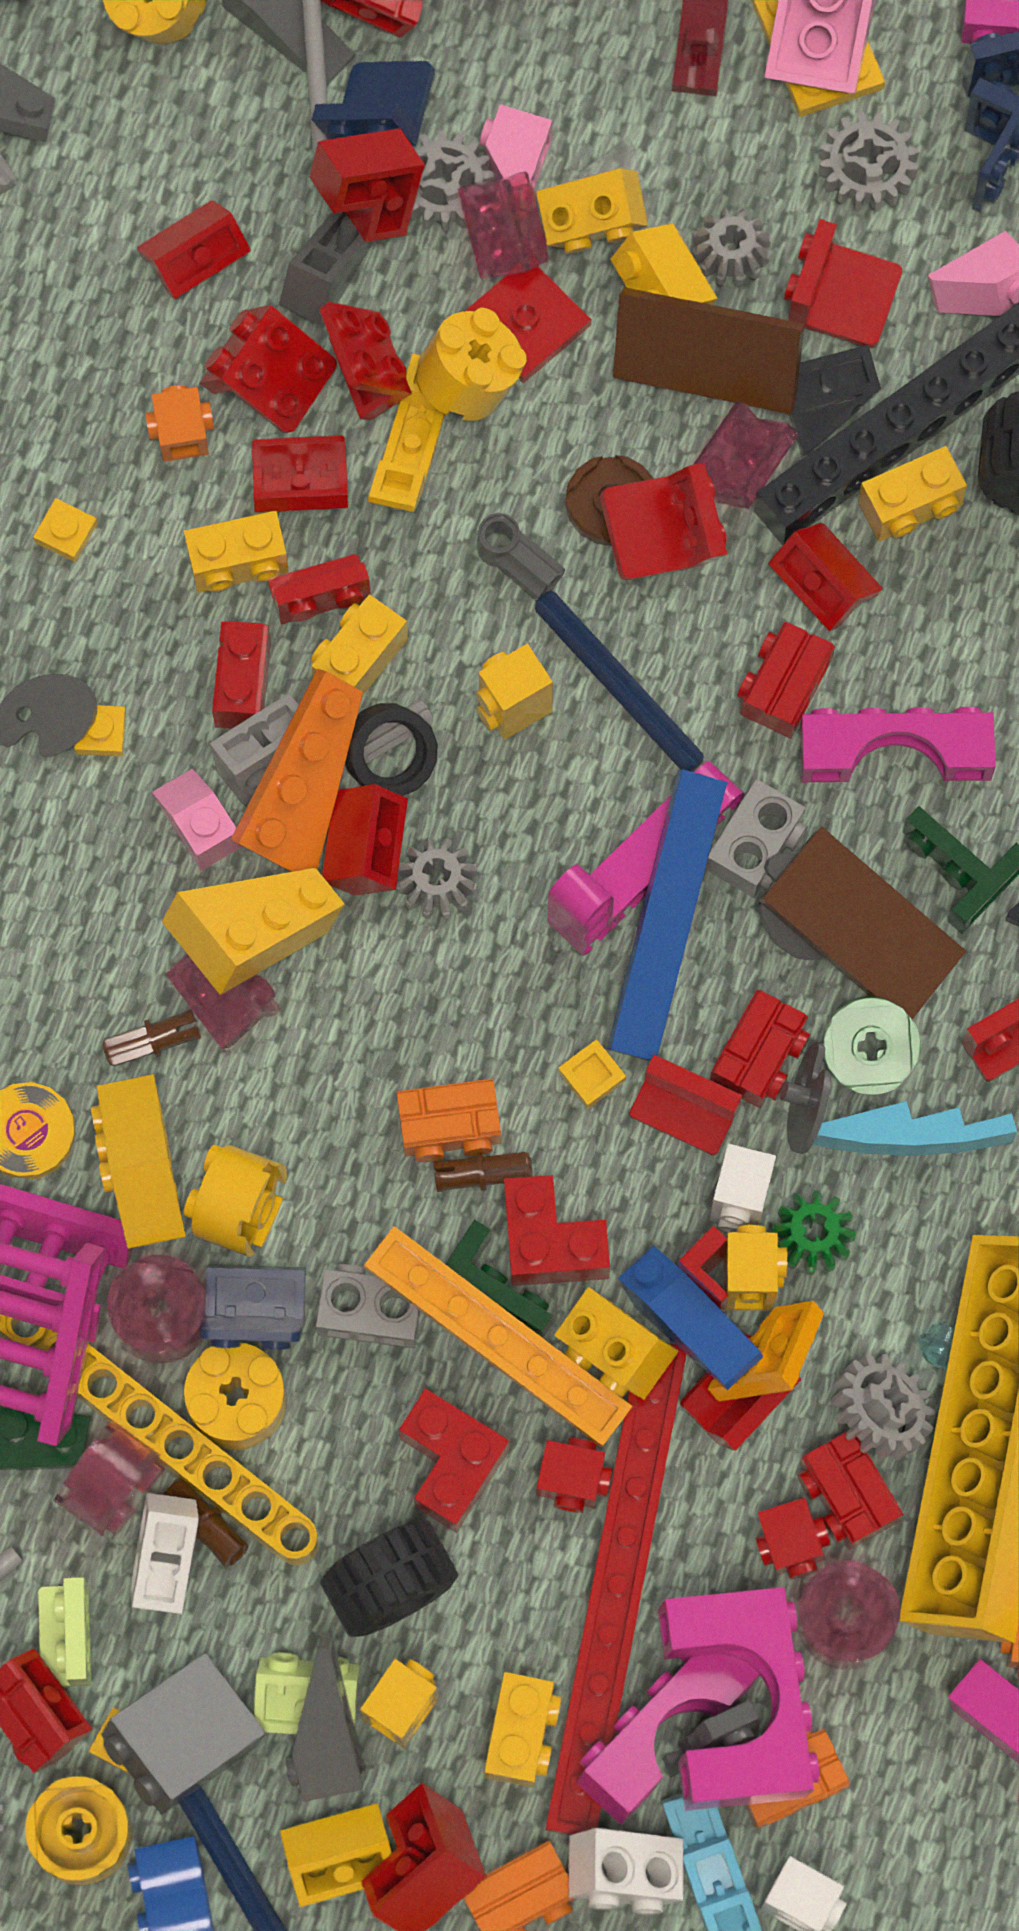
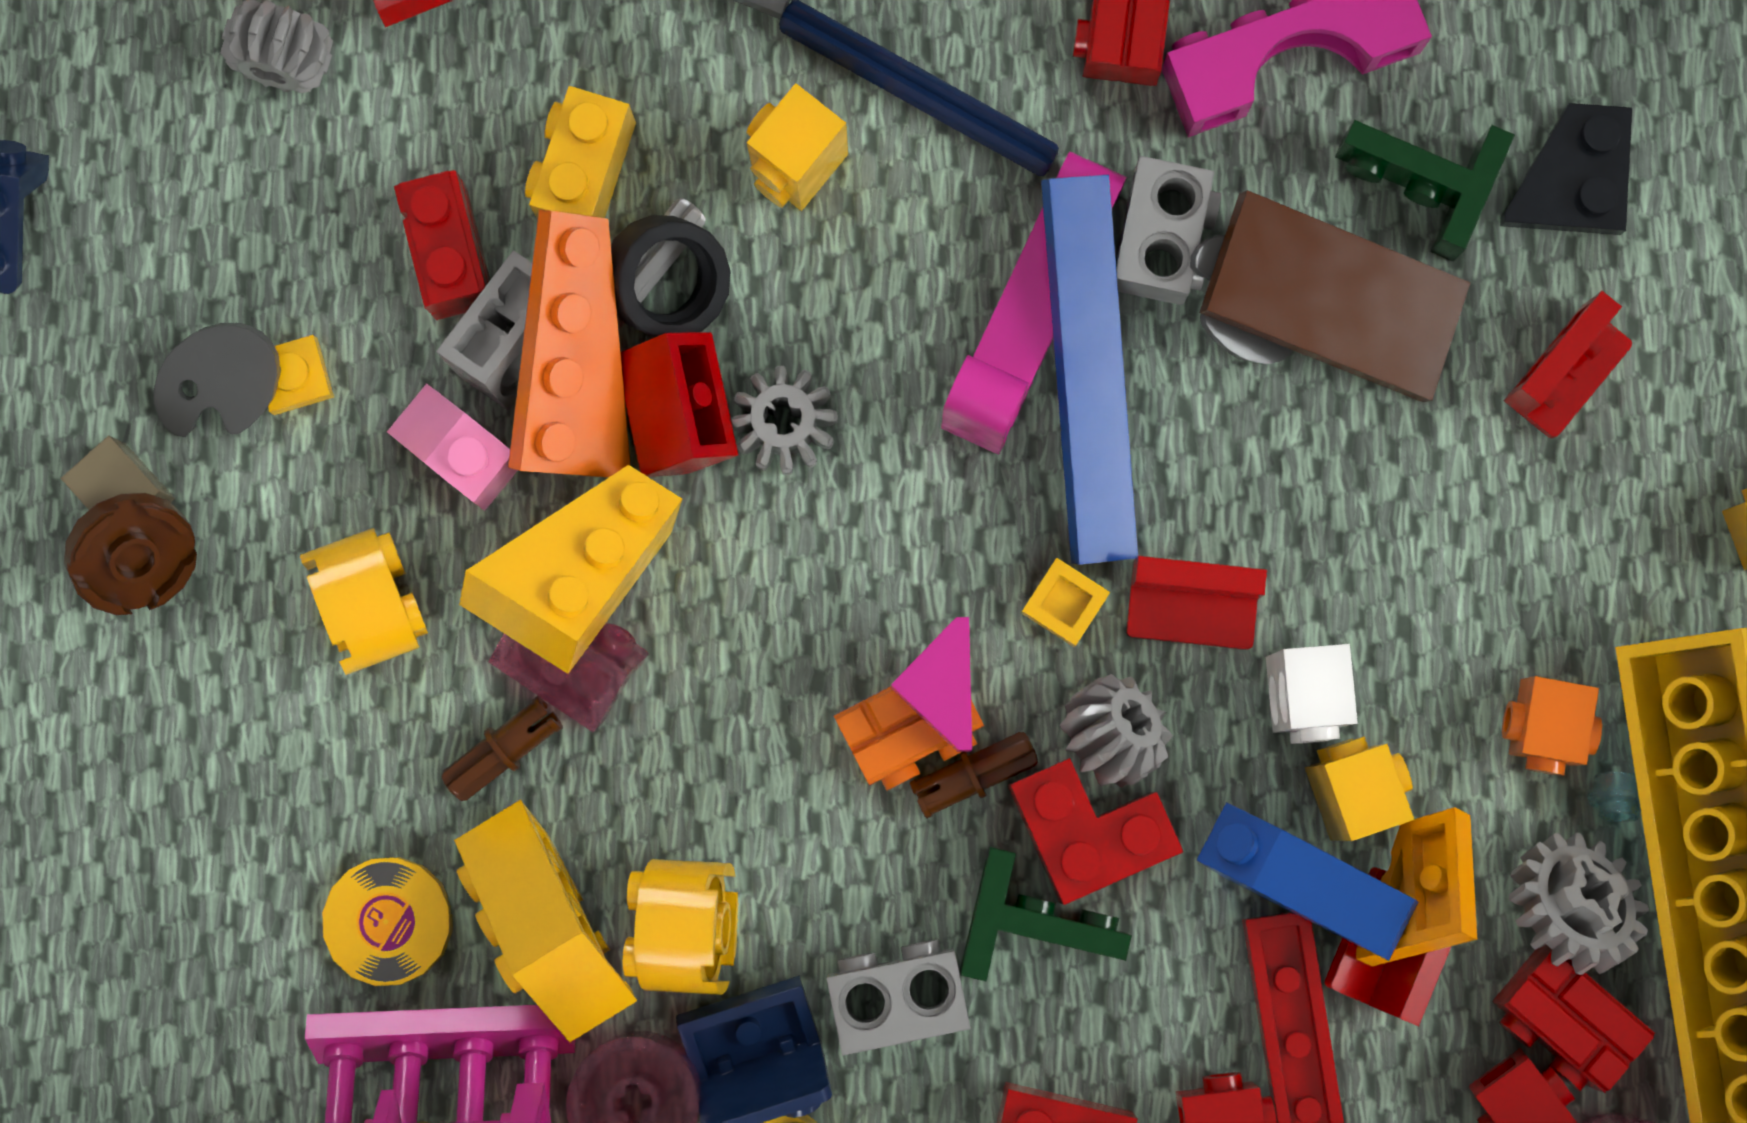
camera: 15 degrees left, 10 degrees up
yellow plate [33,498,98,563] -> none
yellow brick [184,511,289,593] -> none
red bracket [268,554,371,625] -> none
light orange plate [363,1226,632,1447] -> none
yellow brick [554,1287,679,1400] -> none
red panel [678,1226,729,1314] -> none
red brick [710,990,811,1109] -> none
green gear [772,1190,856,1275] -> none
dark grey piece [780,1042,832,1154] -> none
medium azure slope [813,1101,1017,1156] -> none
plate [822,996,921,1095] -> none
none -> light grey gear [220,0,333,93]
none -> yellow brick [300,528,428,675]
none -> dark pink slope [891,617,972,752]
none -> light grey gear [1059,674,1173,788]
none -> orange brick [1502,676,1602,776]

